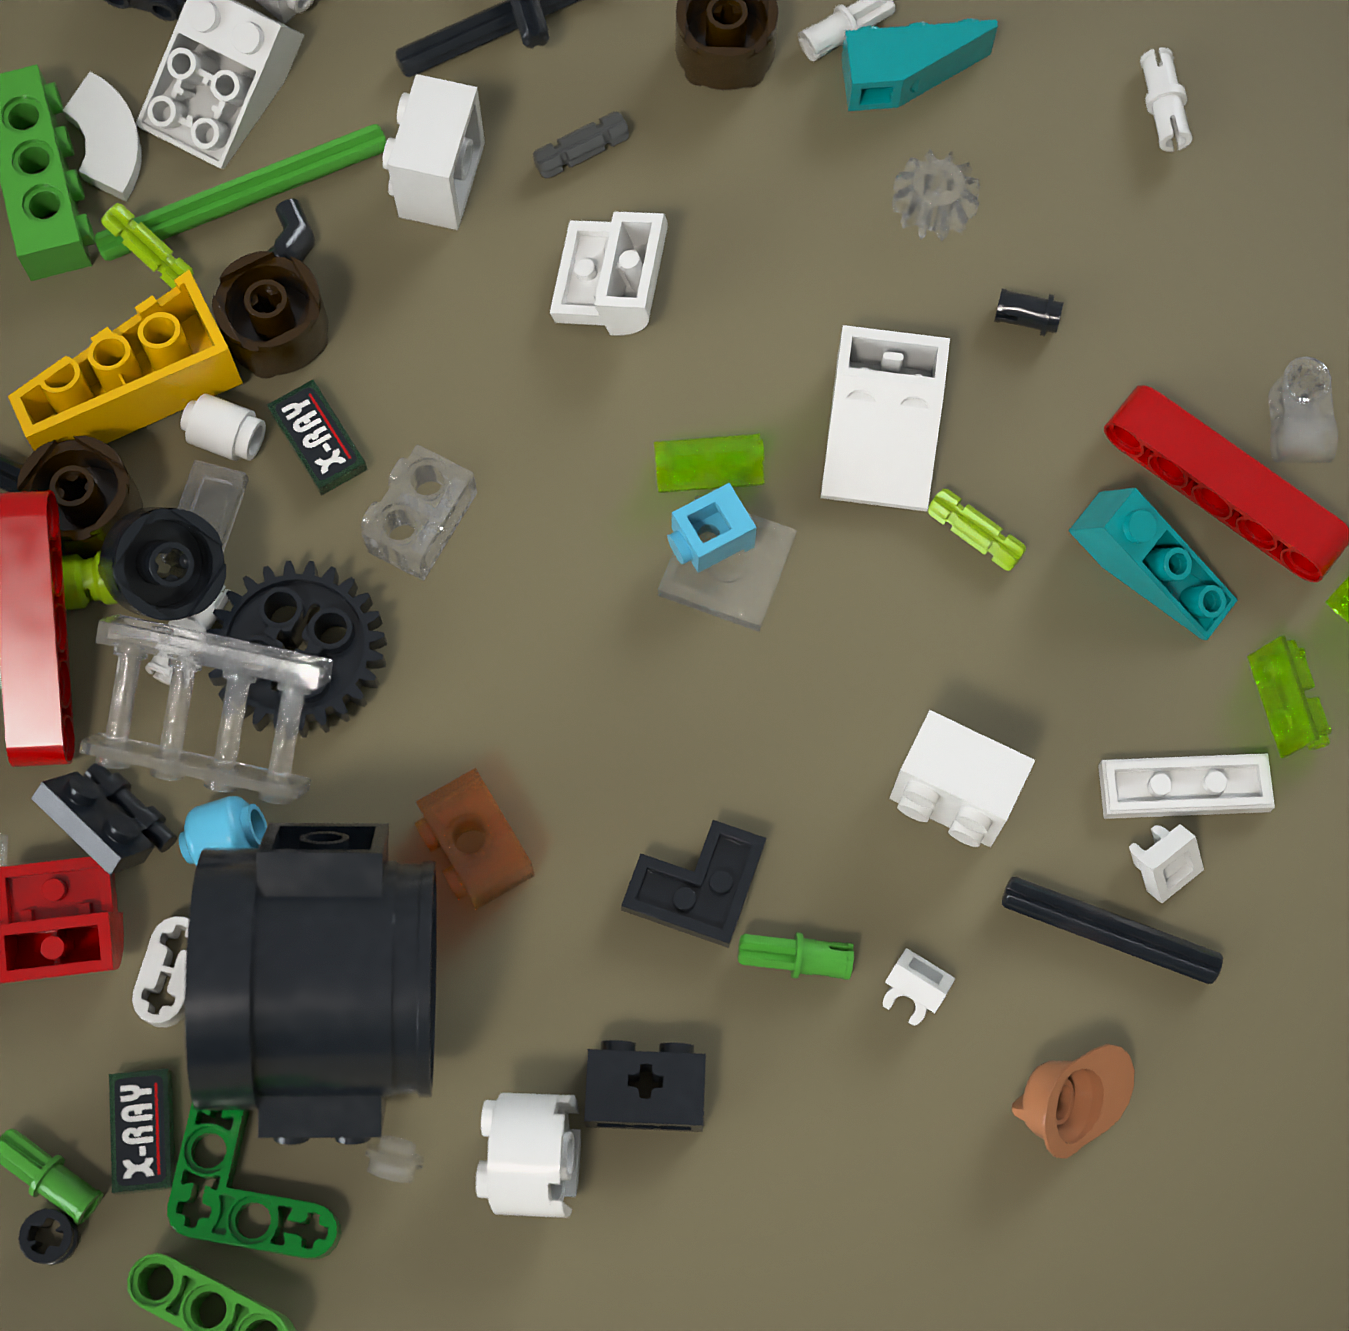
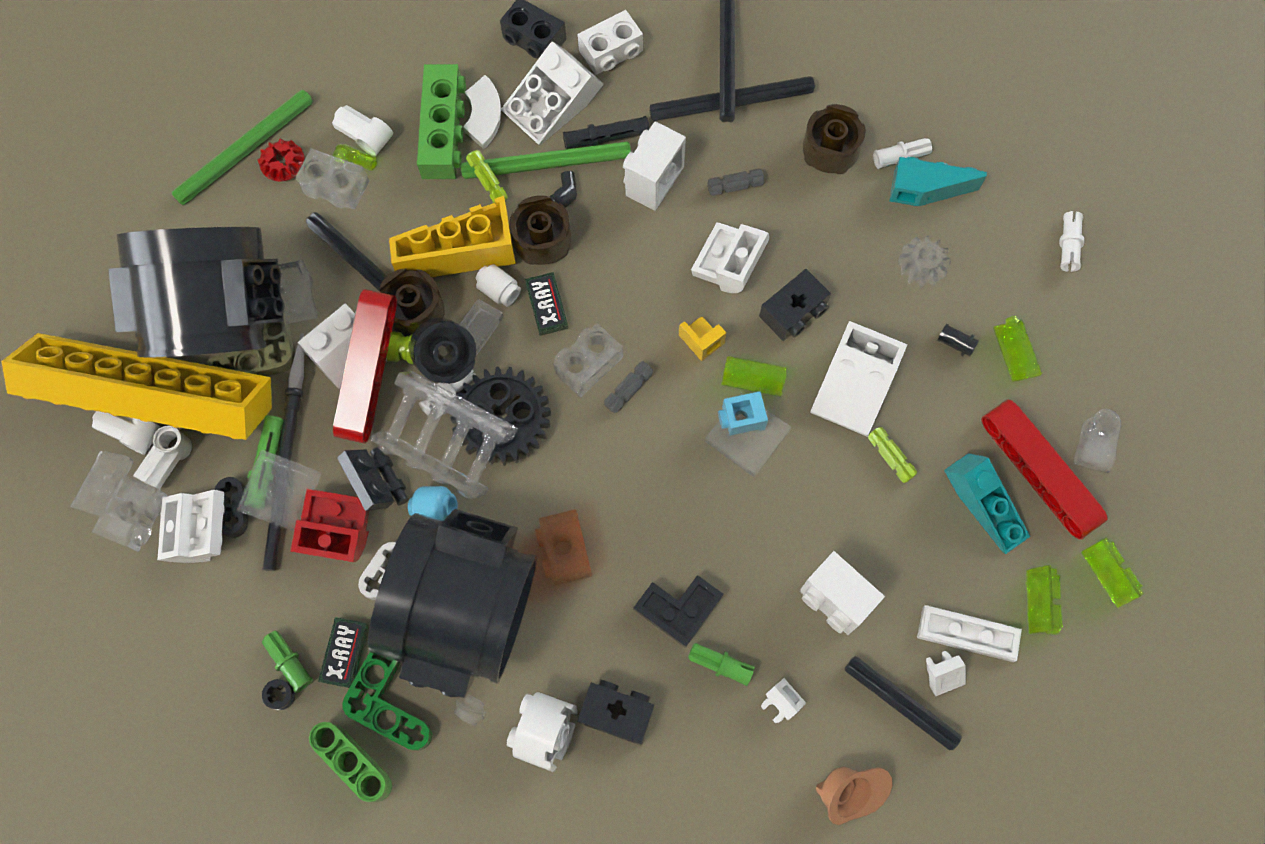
camera: 20 degrees right, 0 degrees up
none -> black pin [563,116,650,149]
none -> dark grey axle [604,361,653,413]
none -> yellow panel [679,317,726,361]
none -> black brick [759,269,831,341]
none -> clear neon green hinge [993,316,1042,382]

